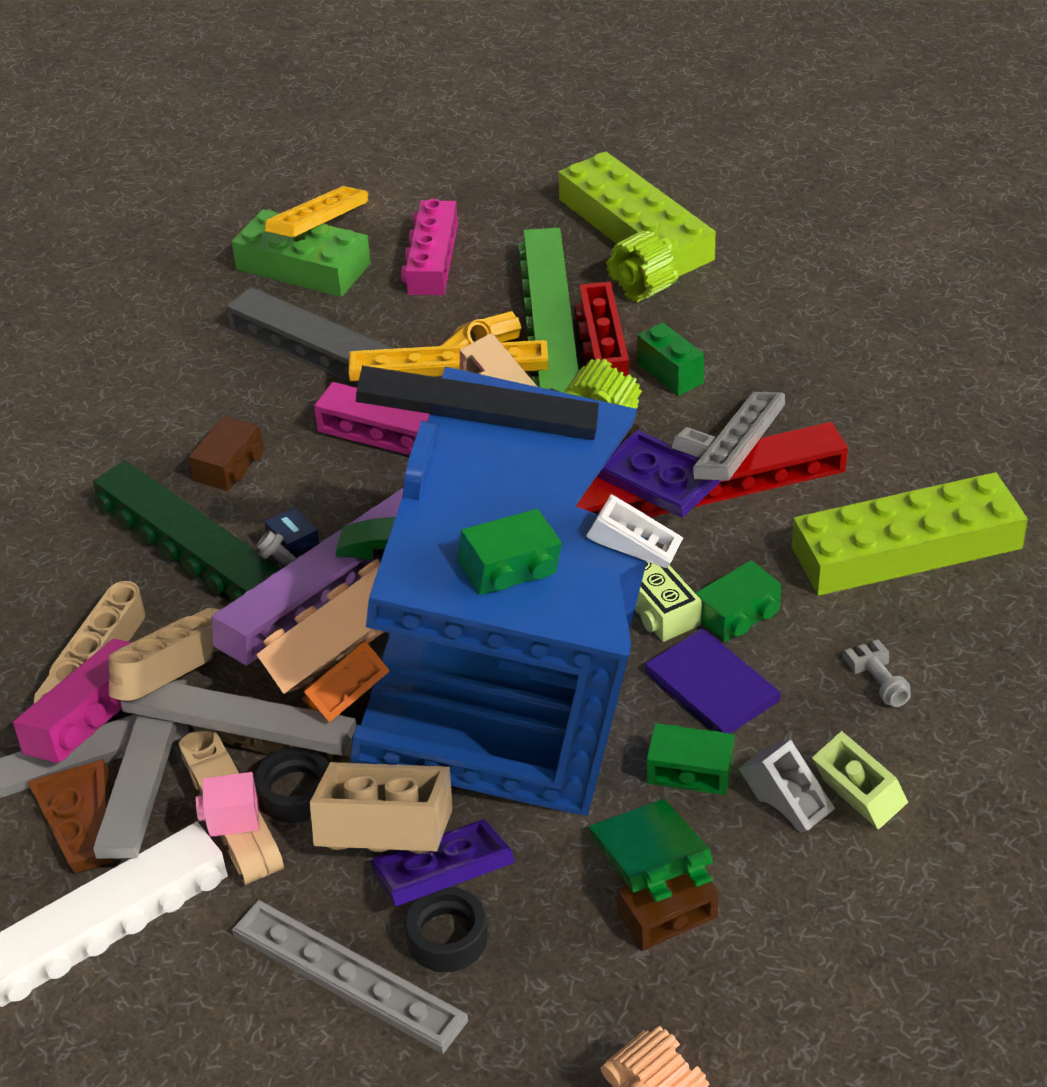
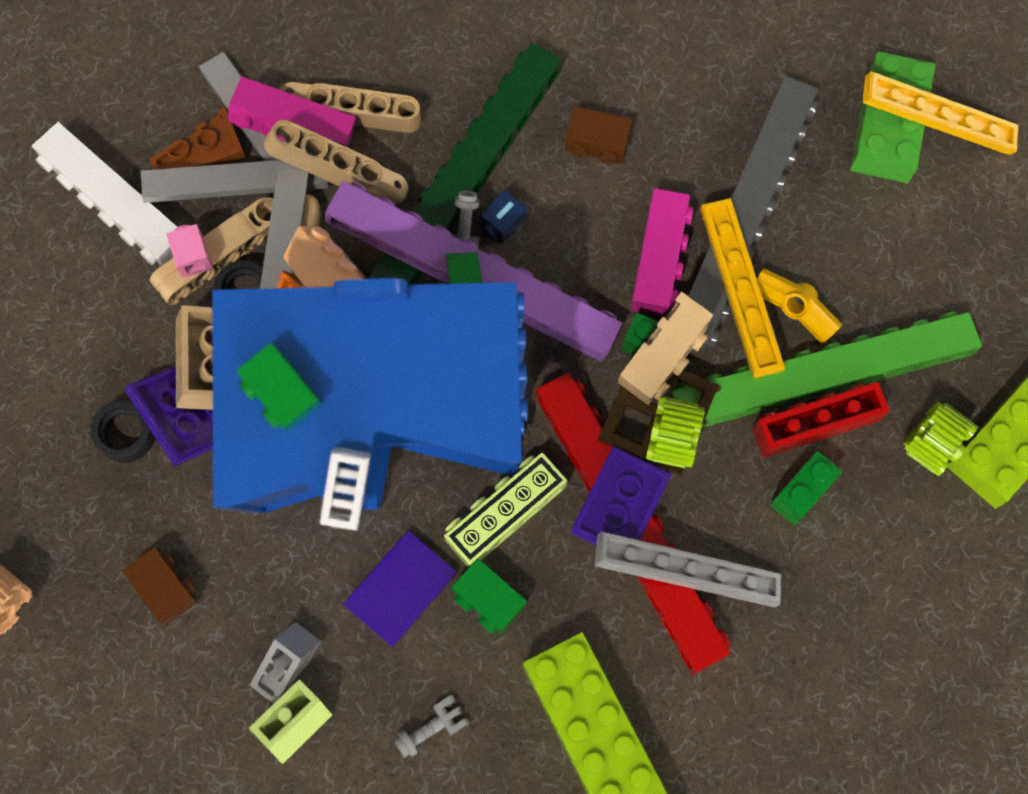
camera: 75 degrees right, 30 degrees up
light grey tile [232,900,468,1054] -> none
black tile [355,365,599,440] -> none
dark pink brick [401,199,458,295] -> none
green tile [589,799,713,902] -> none
green brick [647,723,735,795] -> none
light grey tile [672,427,716,458] -> none

